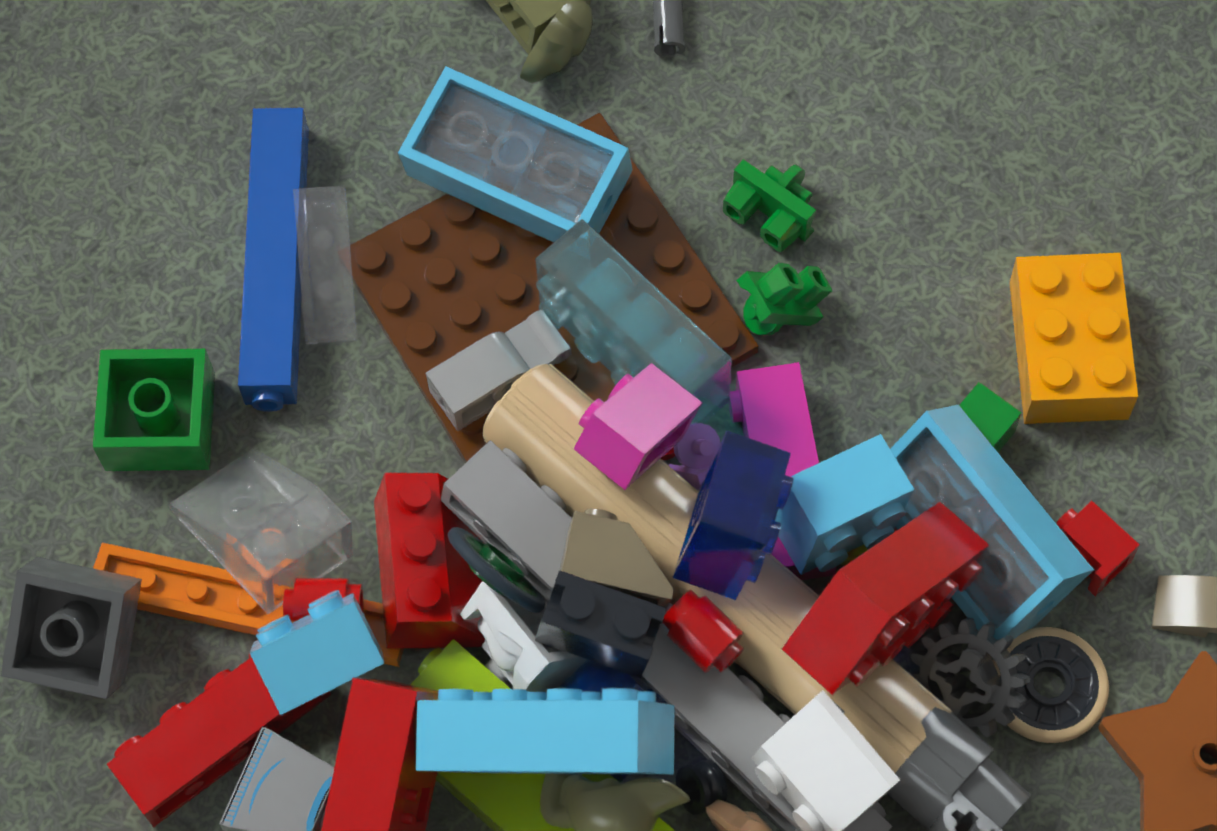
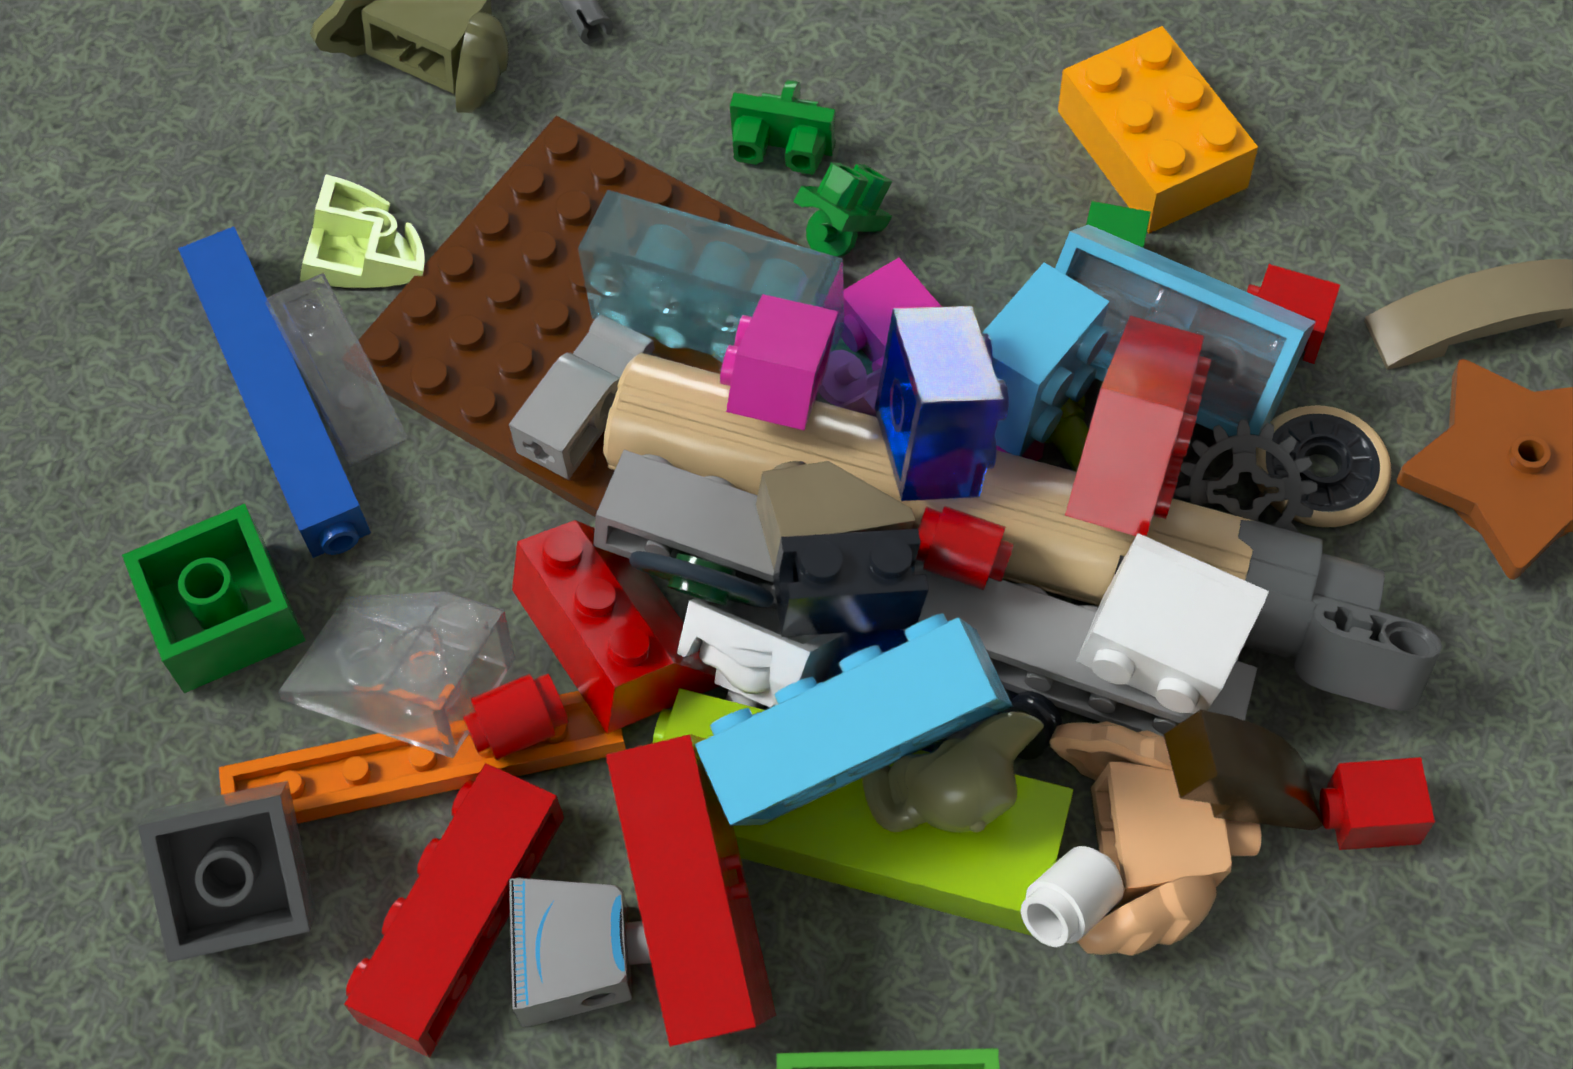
camera: 25 degrees left, 5 degrees down
medium azure brick [250,590,384,715] -> none
brick [398,66,633,257] -> none
none -> yellowish green brick [300,175,425,288]

